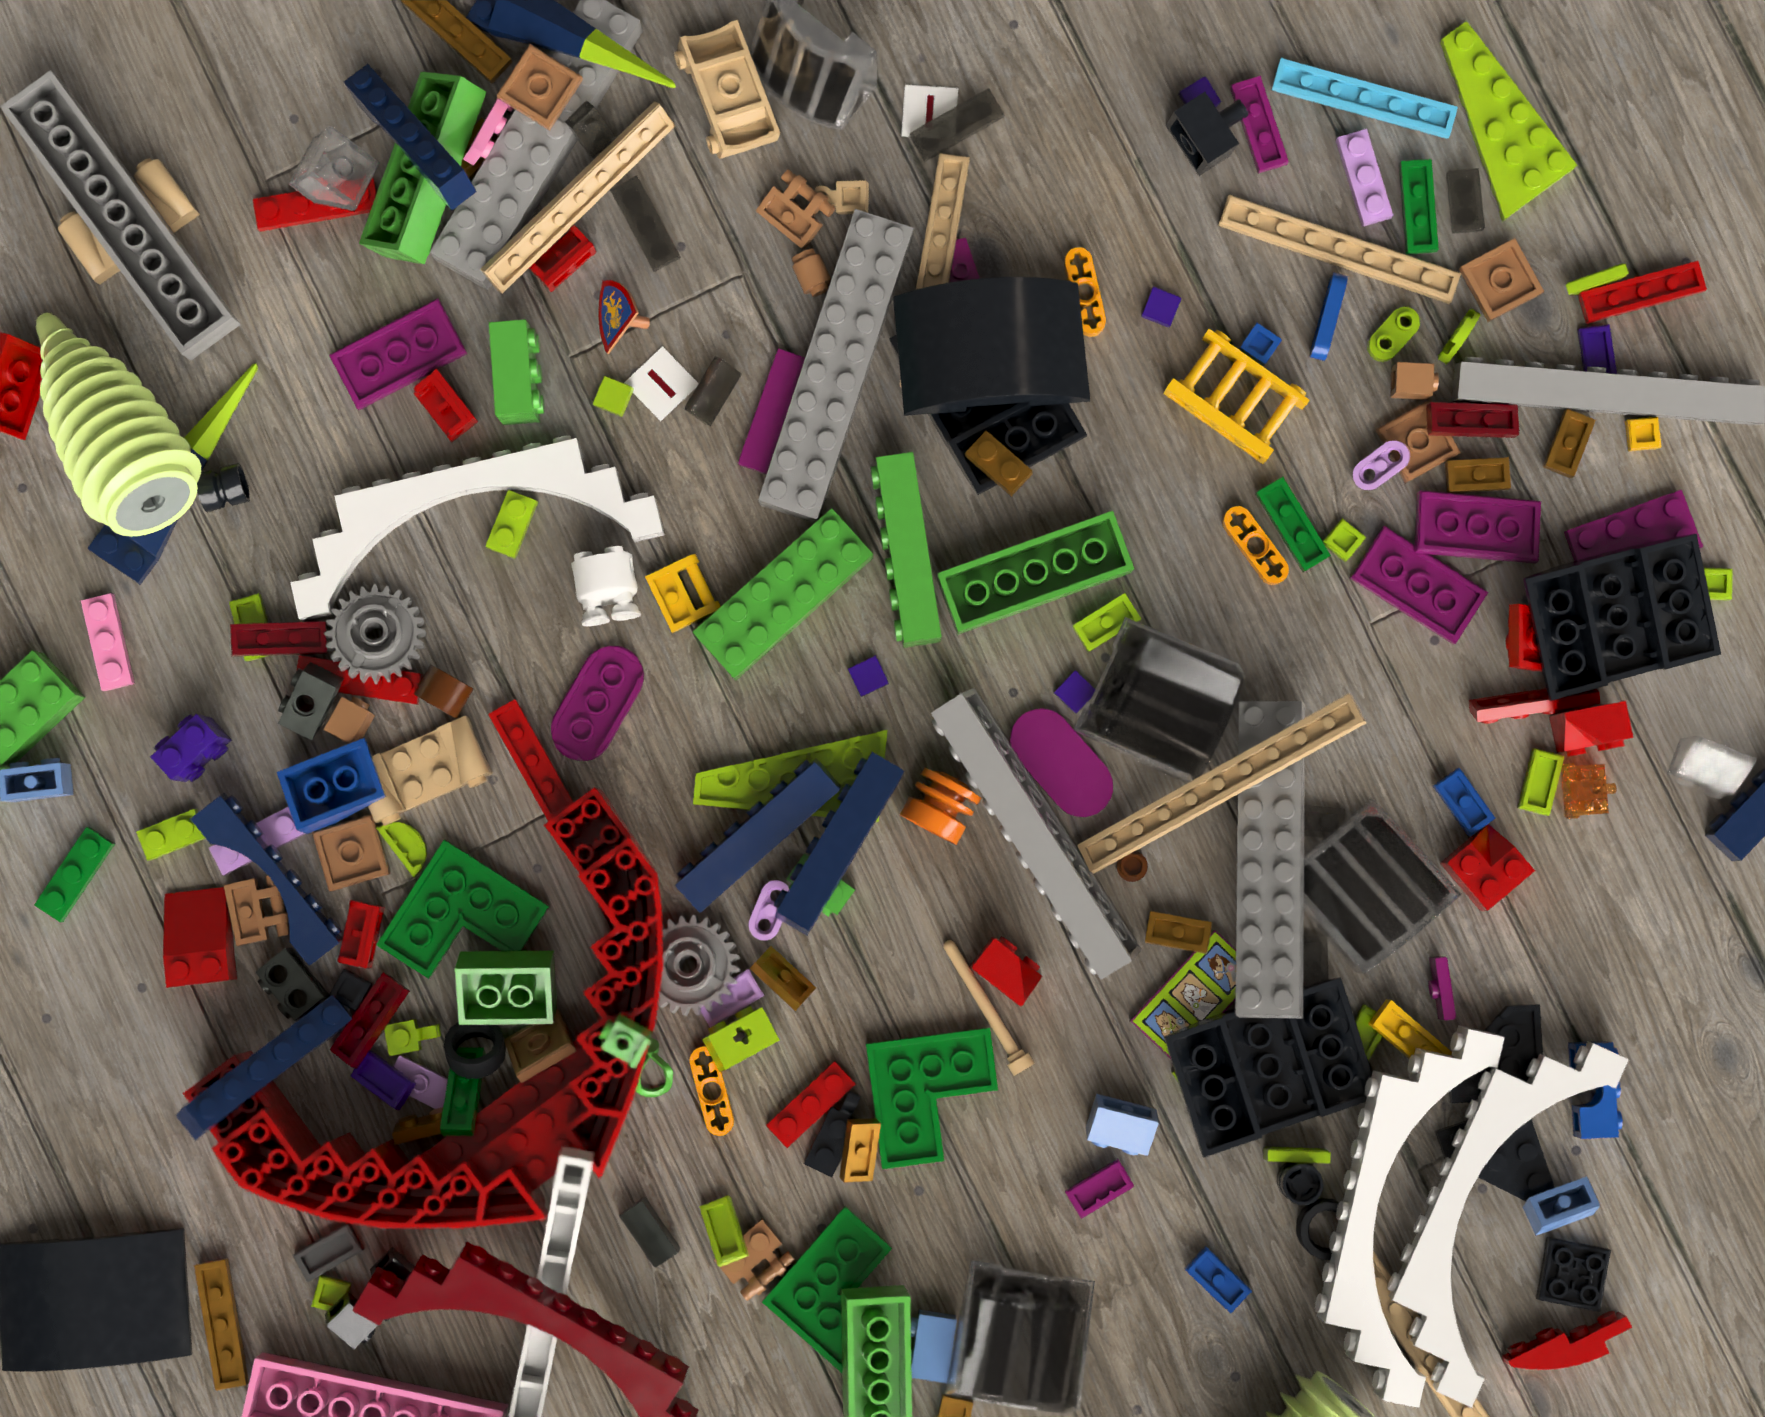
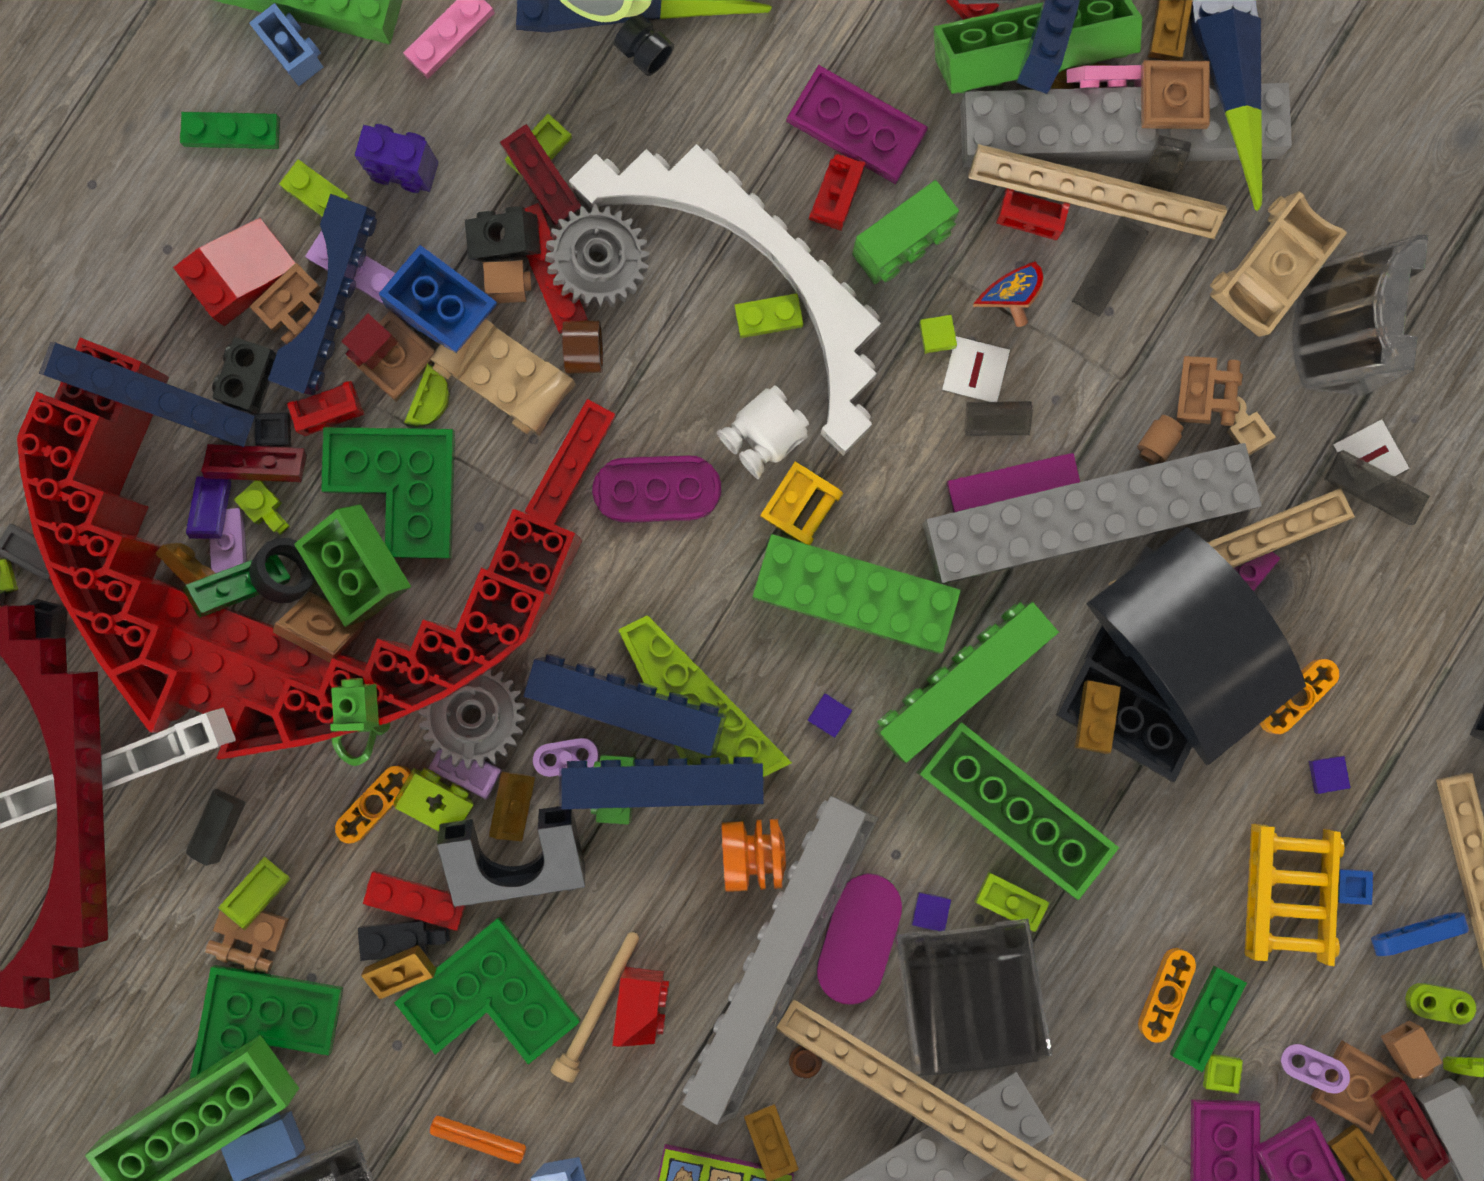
camera: 65 degrees right, 0 degrees up
none -> dark red brick [341,313,398,370]
none -> orange axle [430,1116,526,1164]
none -> arch [437,806,585,907]

